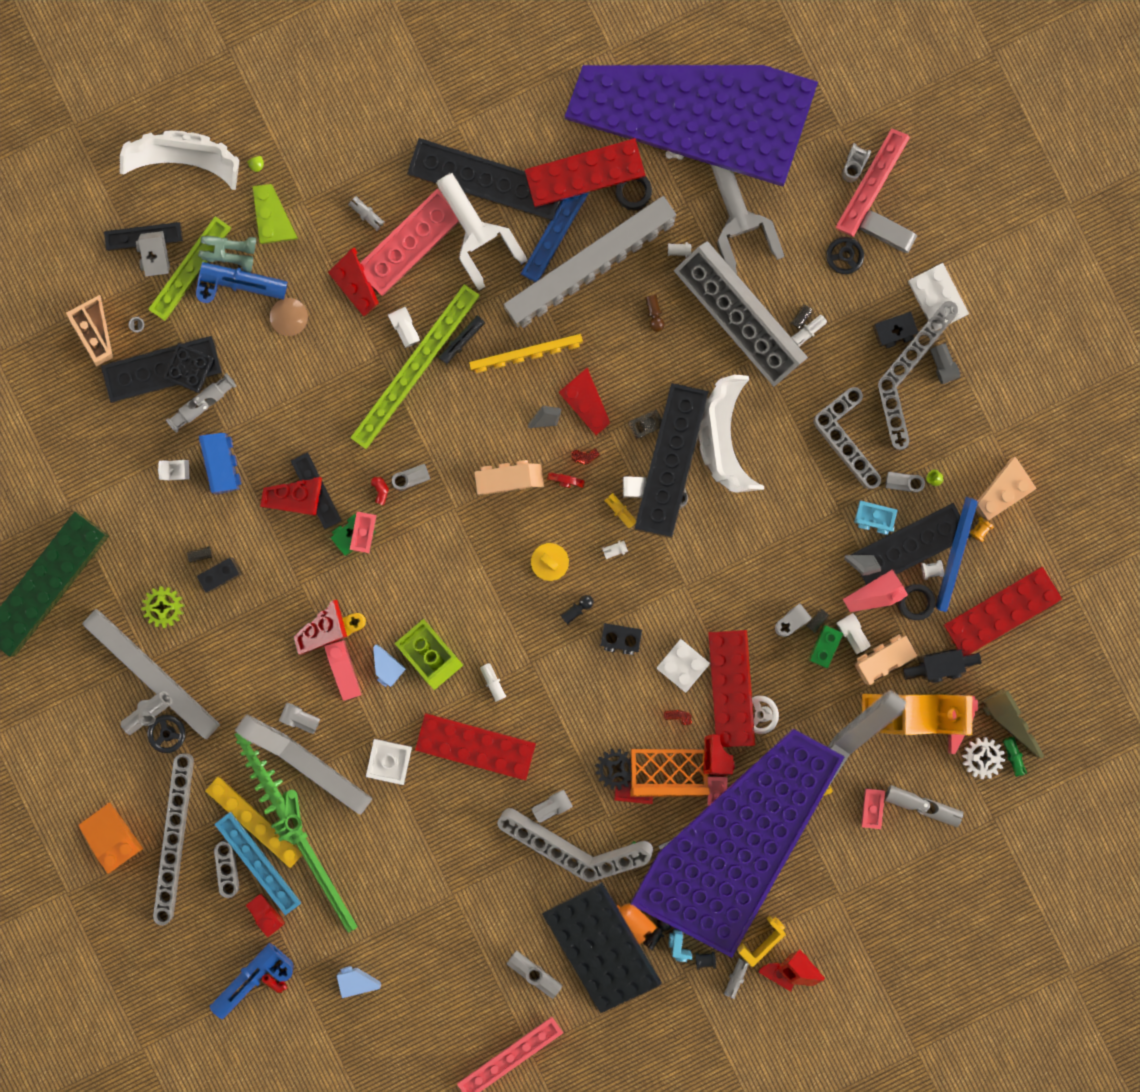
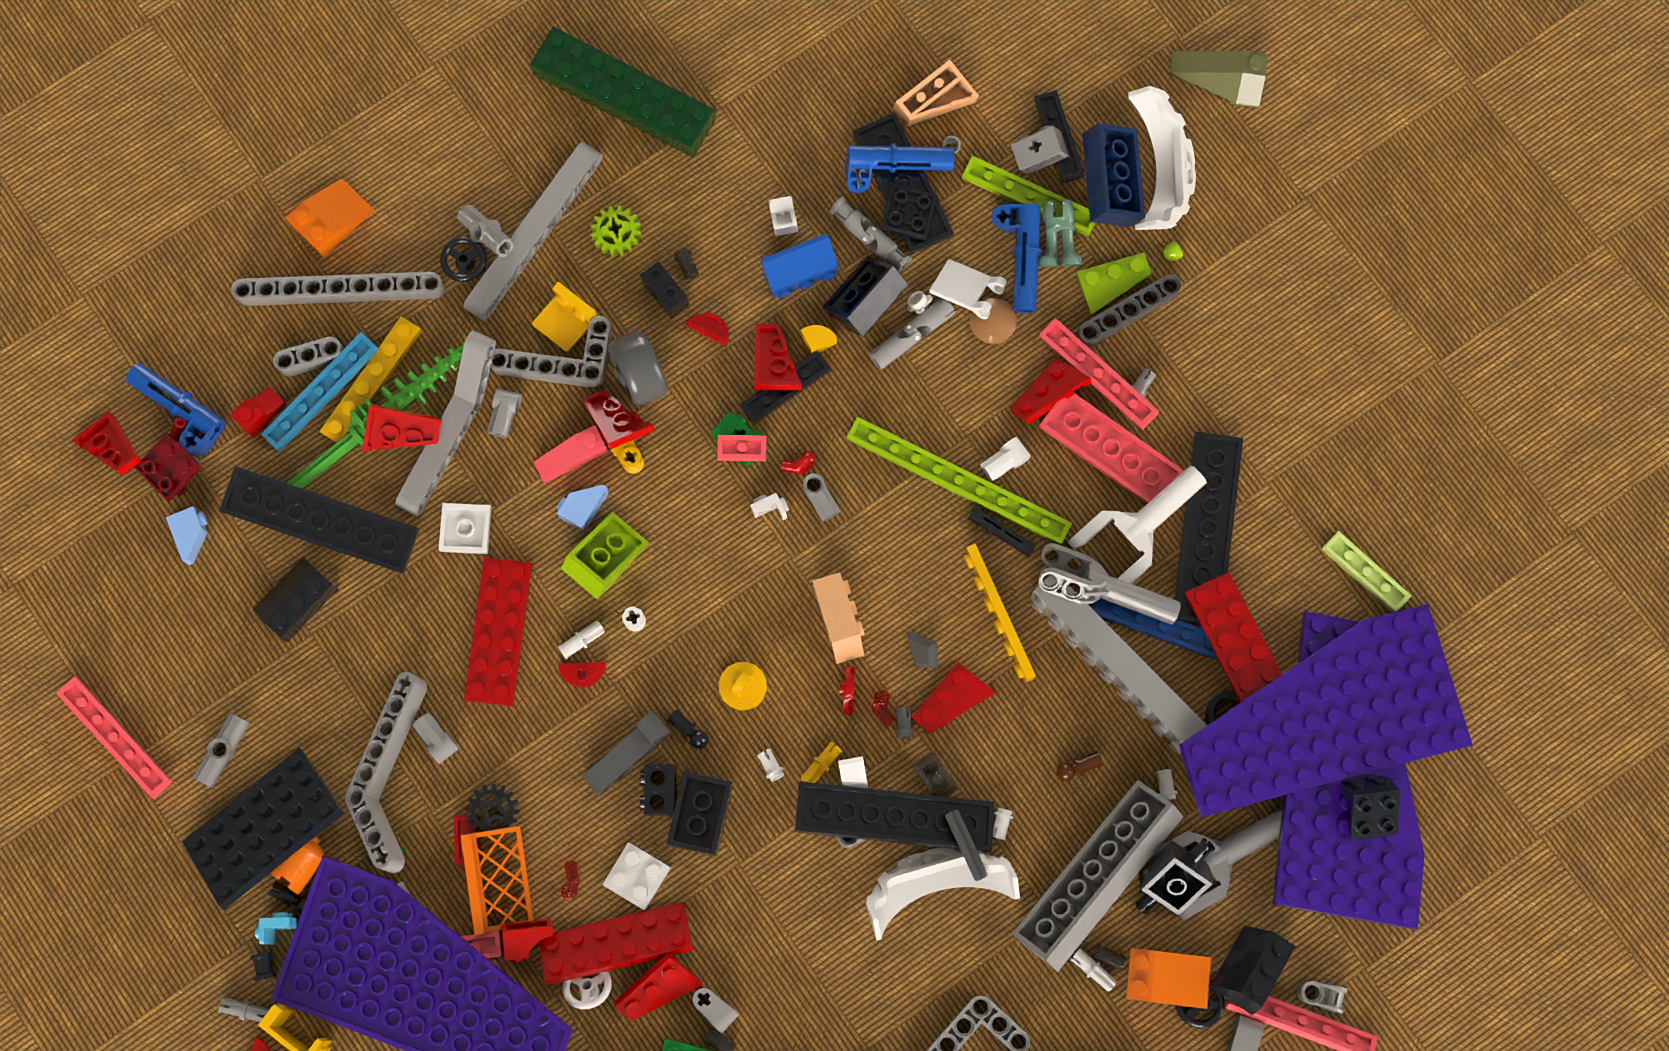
camera: 85 degrees right, 10 degrees down
none -> red wing [72,411,141,476]
none -> dark red plate [134,433,203,501]
none -> black plate [219,466,420,574]
none -> black slope [253,557,338,642]
none -> red wing [362,404,442,452]
none -> light grey beam [491,316,612,388]
none -> yellow bracket [532,282,597,353]
none -> red plate [558,661,607,688]
none -> dark grey beam [583,711,671,796]
none -> dark grey wheel [608,331,668,406]
none -> red wing [613,952,703,1021]
none -> white bush [622,606,646,632]
none -> black brick [667,771,734,857]
none -> red plate [685,312,729,347]
none -> white bracket [750,493,789,520]
none -> yellow brick [801,325,837,354]
none -> black slope [822,256,908,337]
none -> blue piece [844,143,955,193]
none -> light grey piece [868,298,956,370]
none -> dark grey pin [894,707,914,739]
none -> white plate [907,291,933,314]
none -> white flag [929,259,1006,319]
none -> dark grey axle [945,810,988,881]
none -> white pin [993,807,1013,840]
none -> coral plate [1039,318,1159,430]
none -> light grey piece [1039,543,1181,625]
none -> dark grey beam [1077,274,1181,348]
none -> dark blue brick [1082,123,1145,227]
none -> orange slope [1126,948,1212,1009]
none -> black brick [1136,838,1215,916]
none -> olive wedge [1169,51,1268,108]
none -> dark purple wing [1179,604,1473,818]
none -> black slope [1209,926,1296,1015]
none -> yellowish green tile [1321,531,1412,613]
none -> black bracket [1341,776,1401,840]

